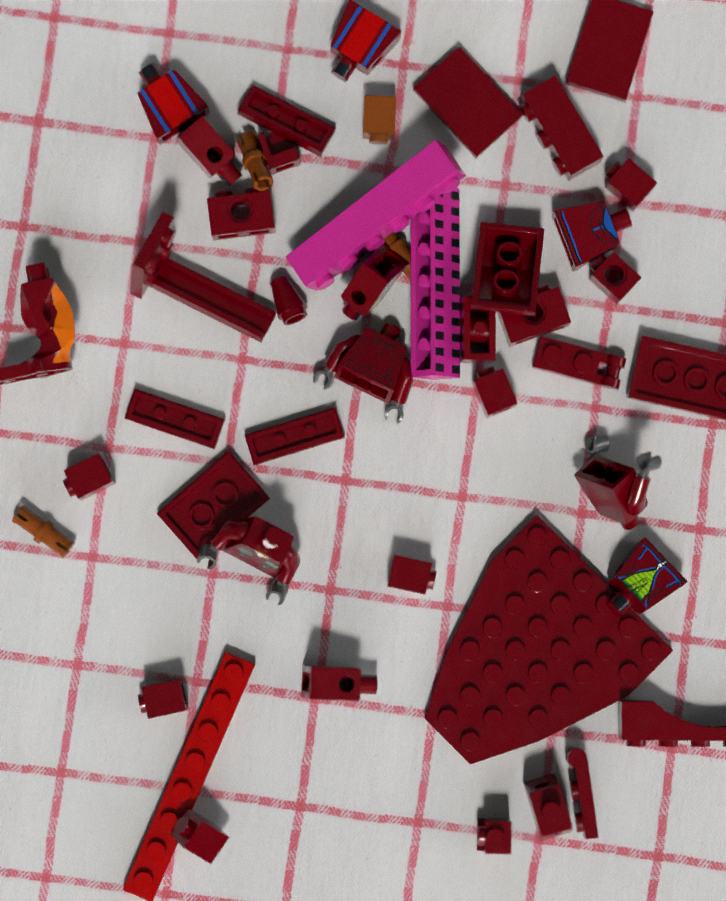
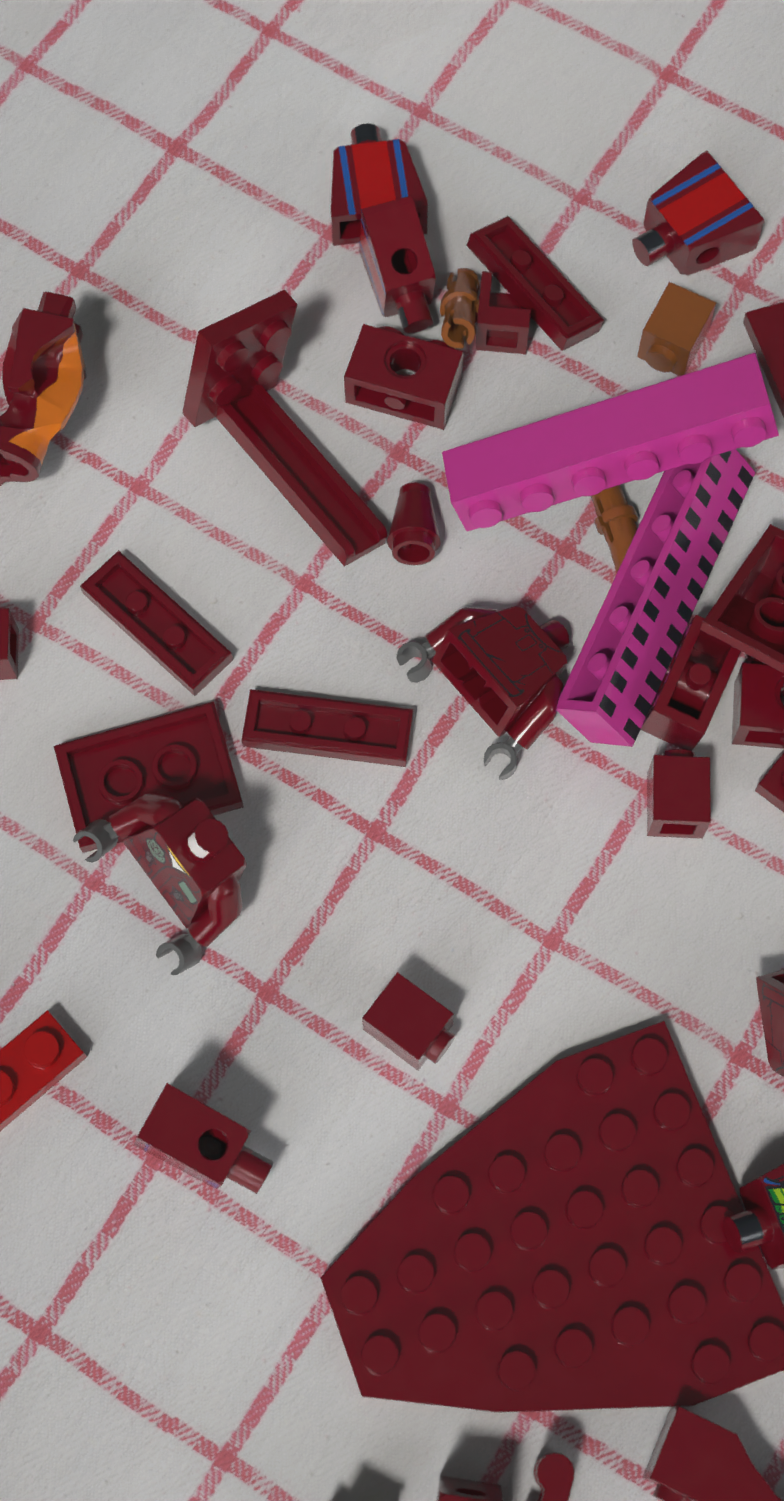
camera: 25 degrees right, 15 degrees down
dark red torso [341,244,409,320] -> none

